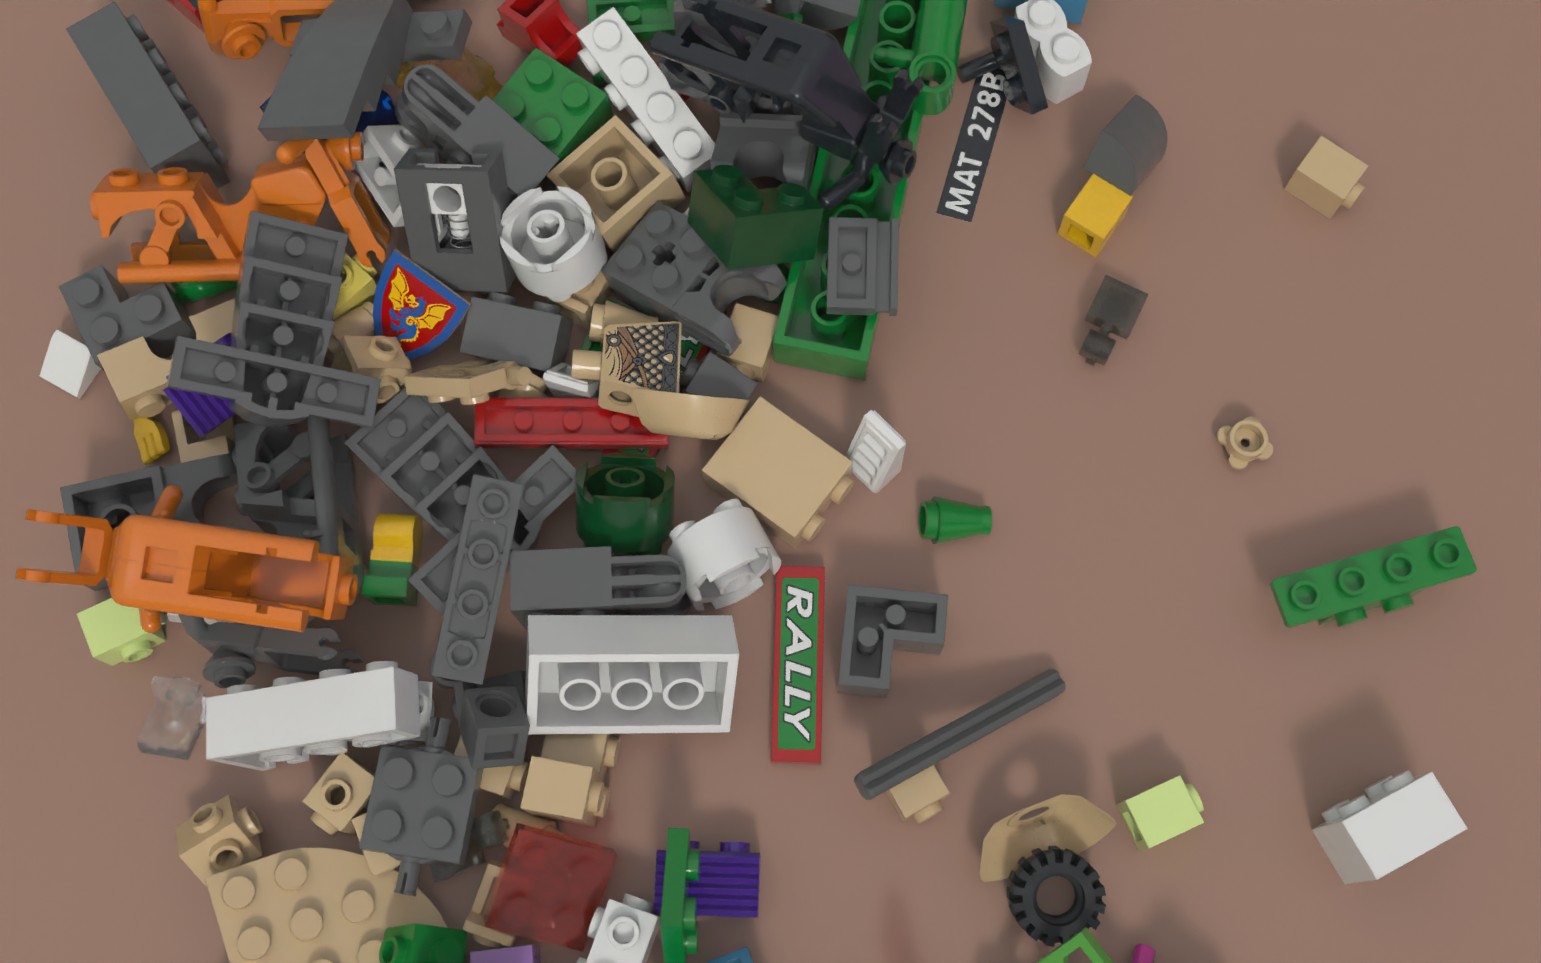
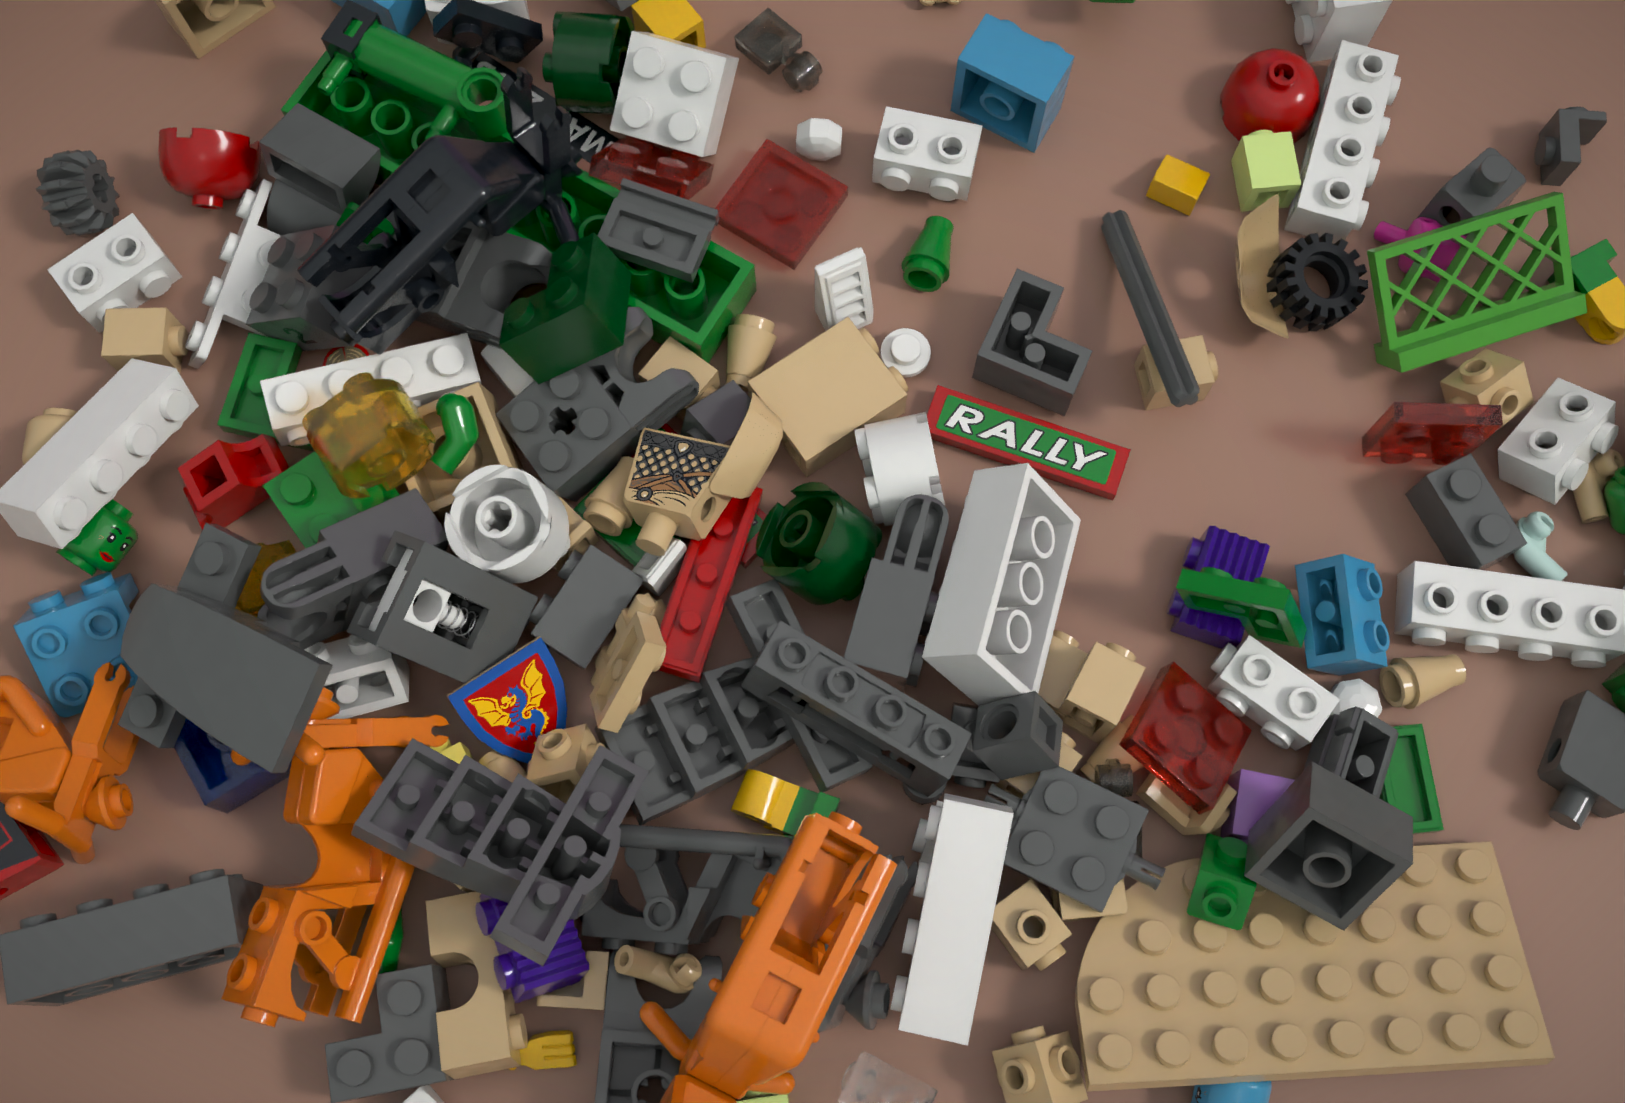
camera: 75 degrees left, 0 degrees up
none -> clear yellow brick [302,372,436,498]
none -> green arm [430,393,479,475]
none -> dark green brick [542,11,635,115]
none -> clear red plate [589,135,714,200]
none -> white brick [610,31,739,157]
none -> tan arm [614,945,702,994]
none -> clear red plate [715,139,848,270]
none -> tan cone [725,314,777,392]
none -> white tile [796,118,842,161]
none -> white brick [872,106,983,201]
none -> white plate [880,328,931,378]
none -> dark azure brick [950,13,1075,153]
none -> yellow slope [1146,154,1210,216]
none -> red cylinder [1220,48,1321,144]
none -> white brick [1284,40,1401,244]

